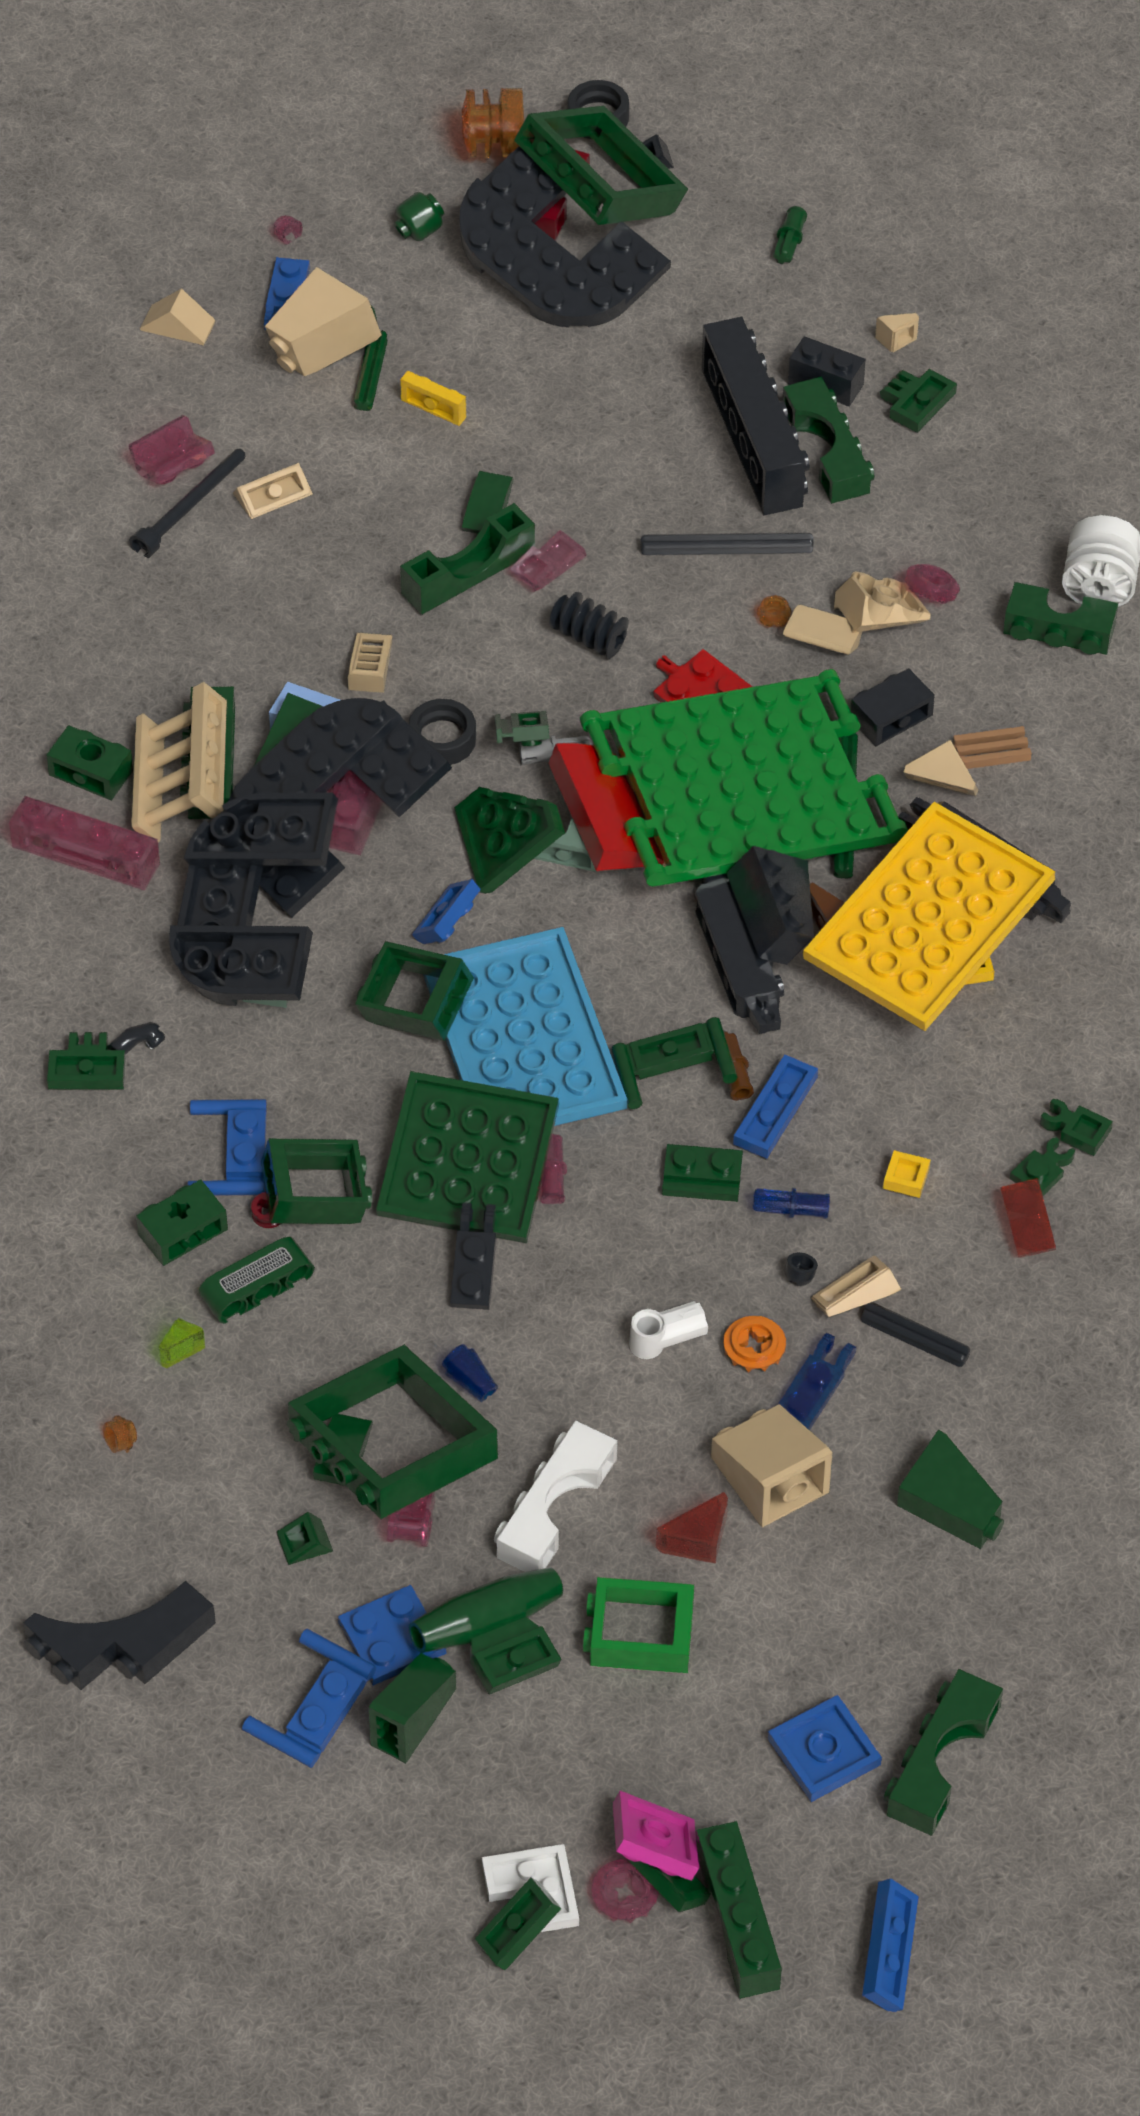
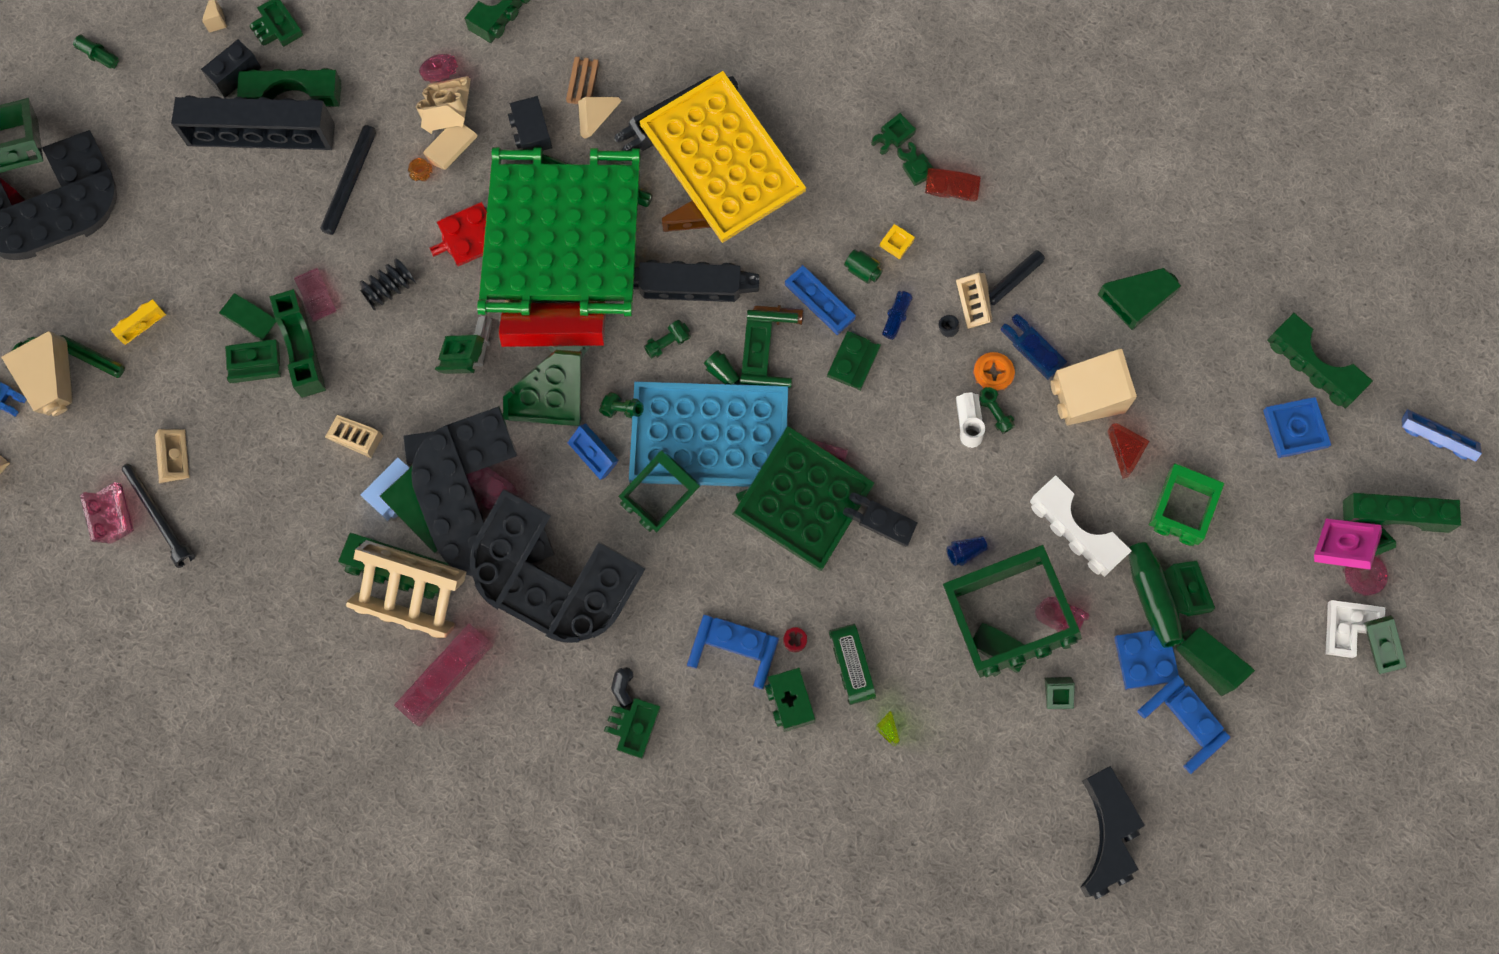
camera: 70 degrees left, 20 degrees up
dark green brick [46,725,133,801] -> none
clear orange plate [103,1415,137,1453] -> none
dark green window [261,1138,372,1224] -> none
black tyre [409,698,476,765] -> none
black wedge [727,846,814,965] -> none
none -> dark green plate [225,339,281,384]
none -> dark green bar [599,392,644,418]
none -> dark green bar [643,320,691,359]
none -> dark green cone [703,350,740,385]
none -> dark green brick [844,249,883,284]
none -> dark green bar [979,387,1015,434]

